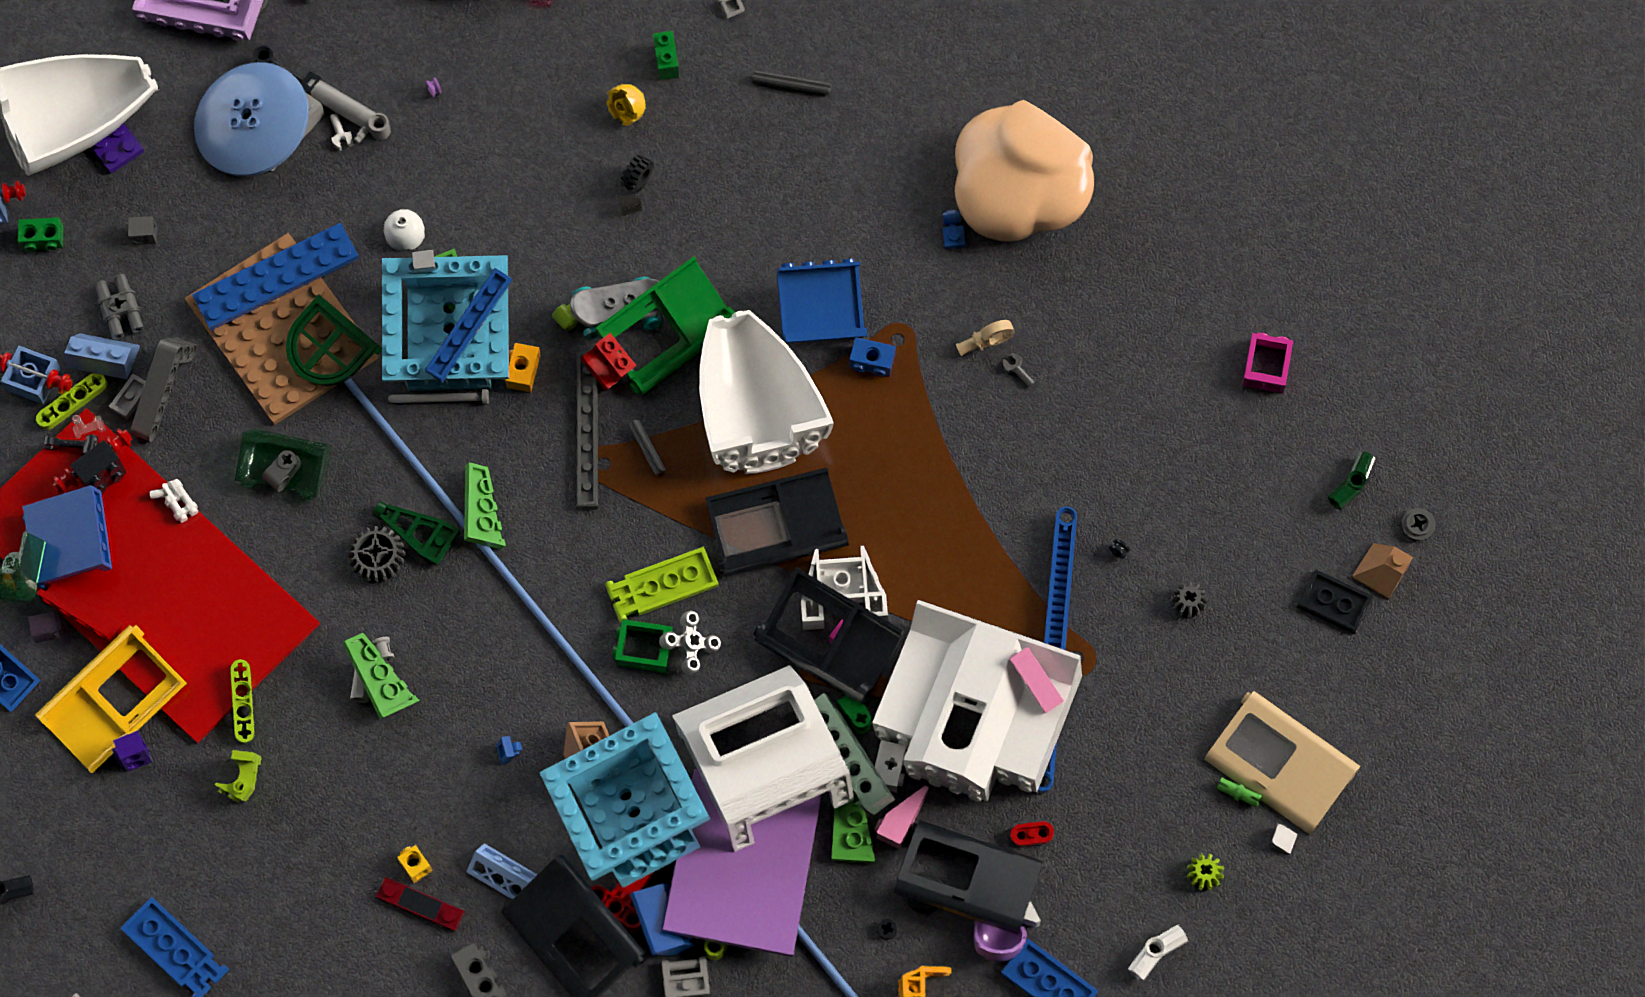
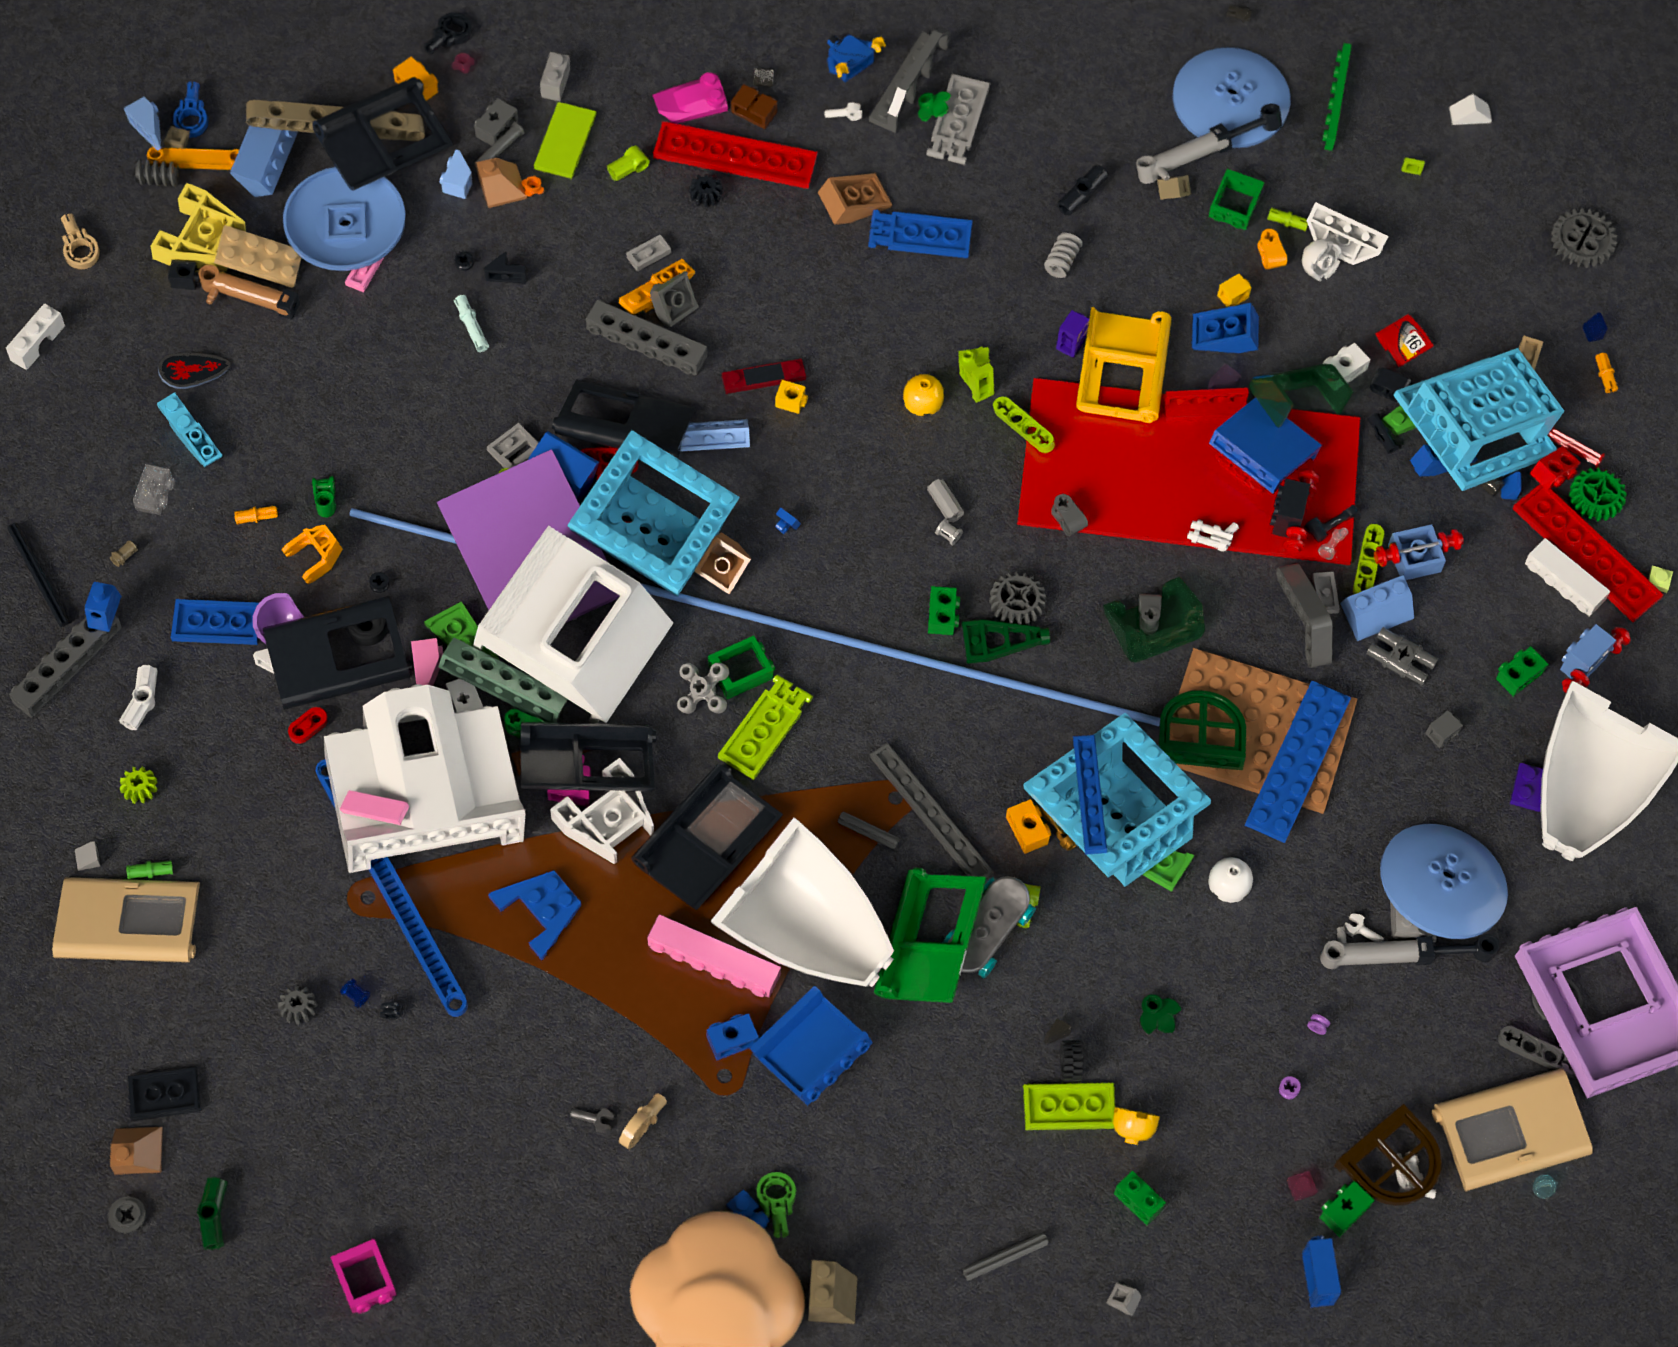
camera: 140 degrees right, 5 degrees down
bright green wing [342,633,419,720] -> none
light grey slope [412,250,436,273] -> none
bright green wing [464,462,506,549] -> none
red panel [580,333,636,391] -> none
none -> clear blue bush [340,978,370,1008]
none -> blue wing [488,871,581,960]
none -> bright pink brick [648,915,781,998]
none -> bright green pin [757,1172,796,1238]
none -> dark tan slope [808,1260,857,1324]
none -> yellow cylinder [903,374,944,416]
none -> green brick [928,586,960,635]
none -> lime tile [1023,1083,1115,1130]
none -> light grey piece [1044,233,1083,278]
none -> dark grey piece [1051,494,1088,536]
none -> dark green plate [1140,994,1181,1035]
none -> medium lavender bush [1279,1076,1301,1099]

